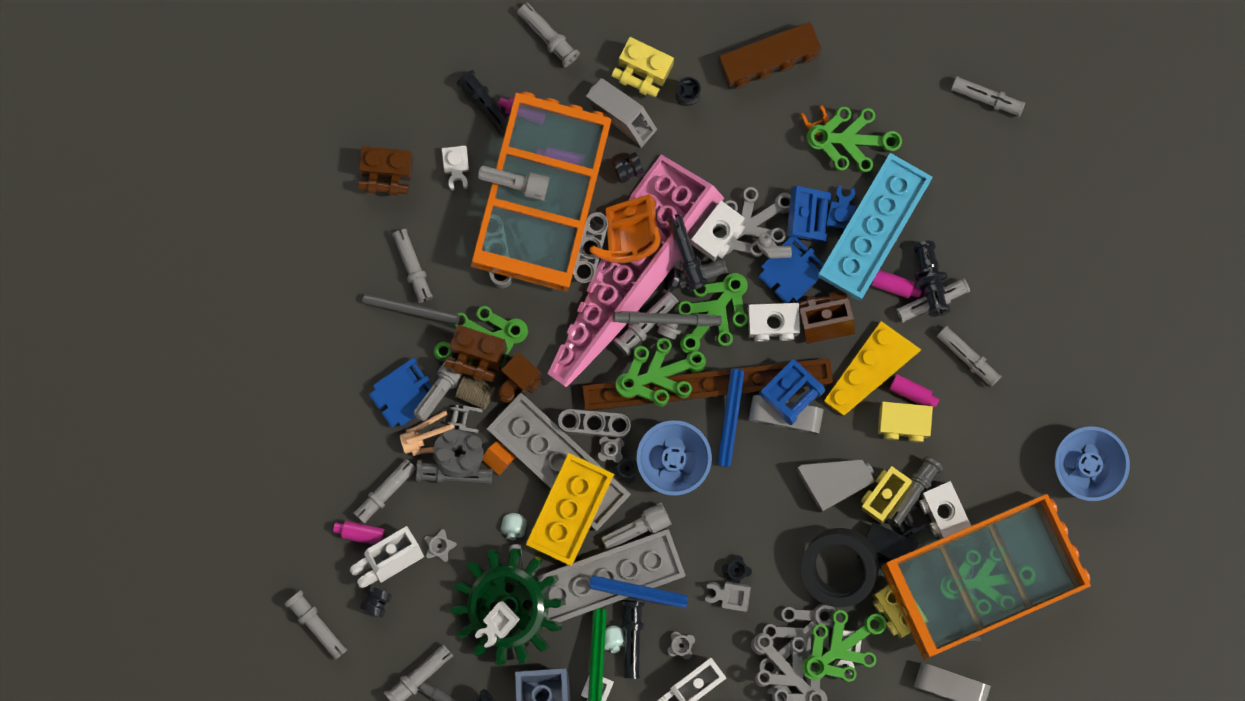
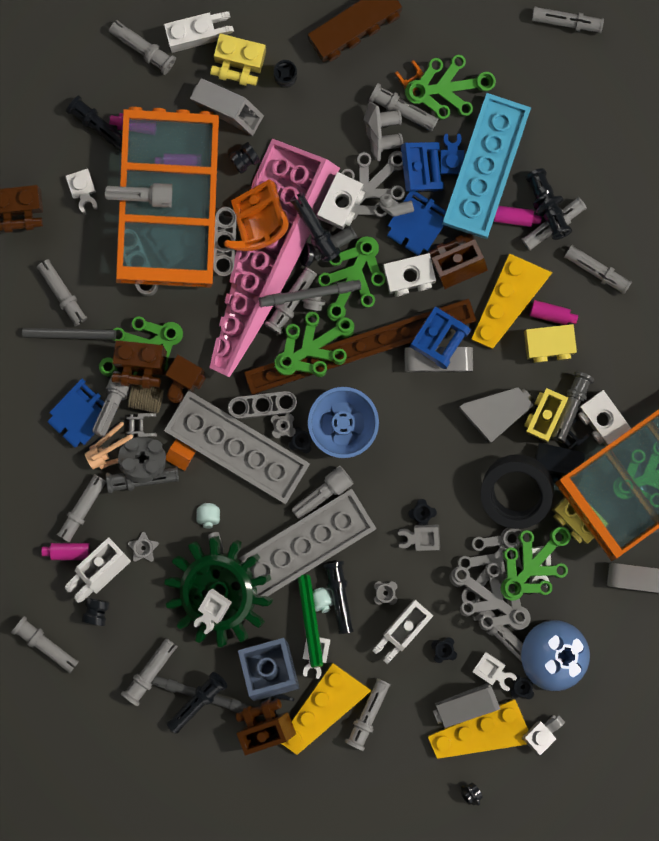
camera: 15 degrees left, 5 degrees up
yellow plate [526,453,615,566] -> none
blue axle [589,575,688,608] -> none
blue axle [717,368,744,467] -> none
none -> white hinge [164,12,234,53]
none -> light grey connector [363,102,403,161]
none -> light grey pin [368,83,439,132]

